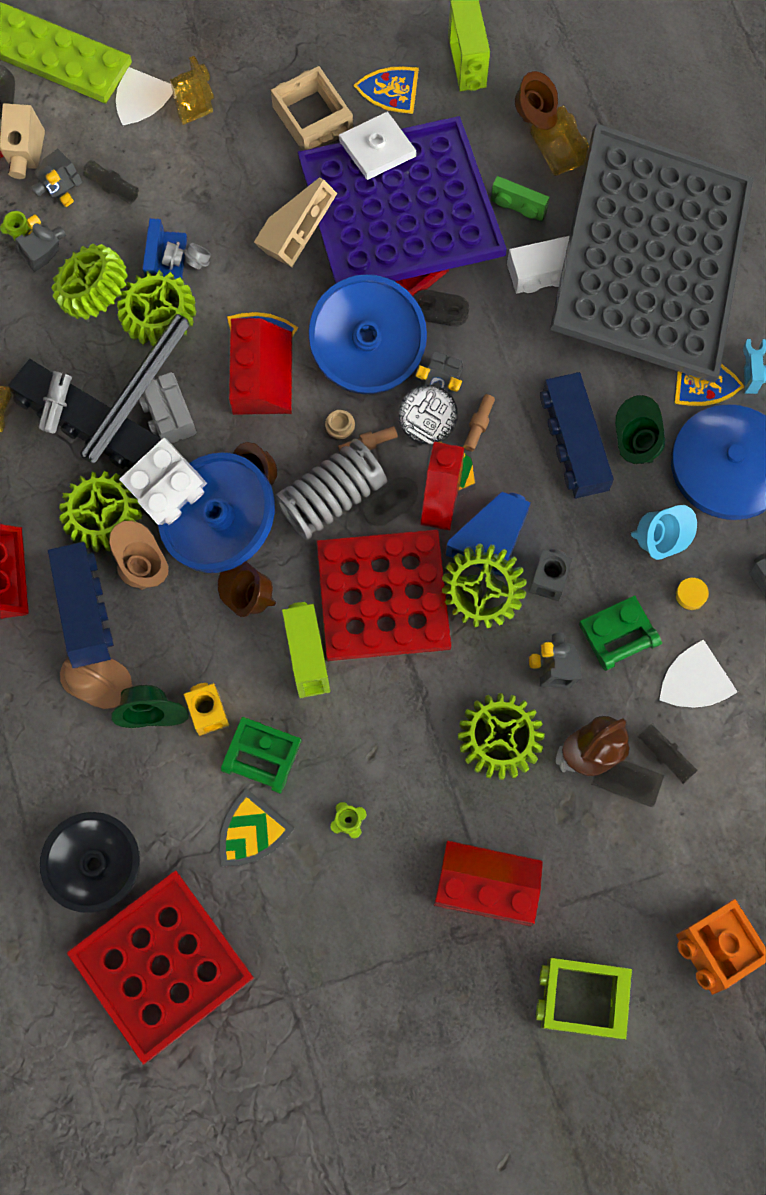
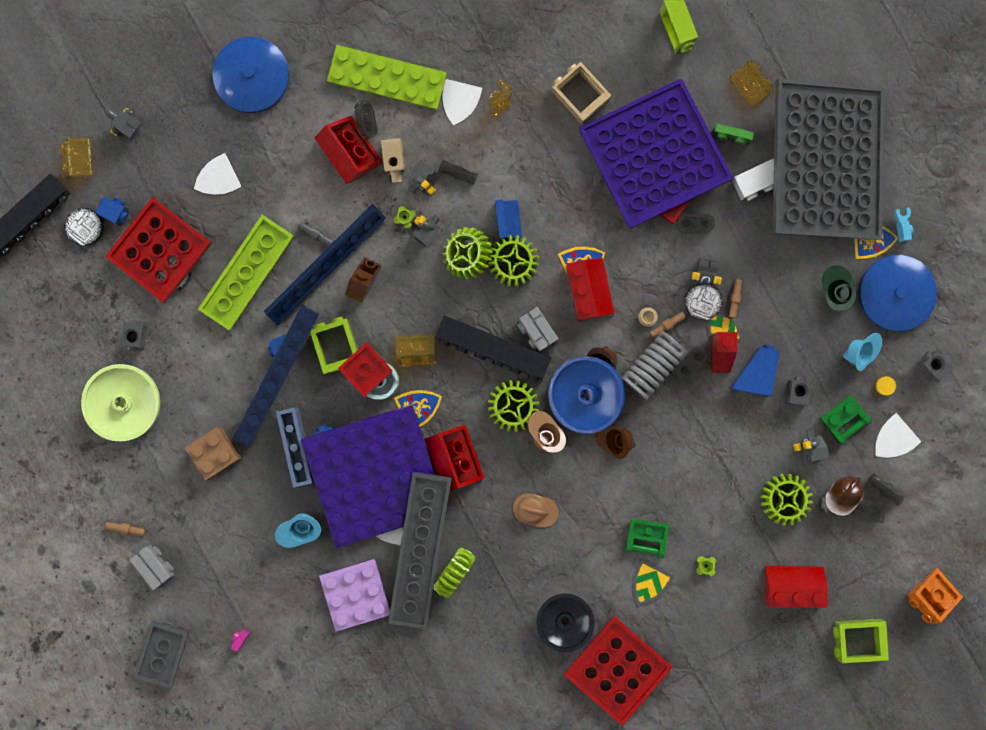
camera: 10 degrees left, 15 degrees up
light grey axle [38,371,72,433] -> none
dark blue brick [48,542,114,669] -> none
axle [80,314,189,463] -> none
dark green piece [111,685,189,728] -> none
white plate [119,438,207,525] -> none
light grey plate [162,242,184,270] -> none
light grey plate [183,243,211,269] -> none
yellow brick [184,683,229,736] -> none
tan slope [254,177,337,267] -> none
lime window [282,602,330,698] -> none
blue dish [308,275,427,394] -> none
red piece [317,530,452,661] -> none
white plate [339,112,416,180] -> none
sticker [354,67,419,114] -> none
lime gear [442,544,527,628] -> none
reddish brown piece [515,71,558,130] -> none
dark blue brick [540,372,614,499] -> none

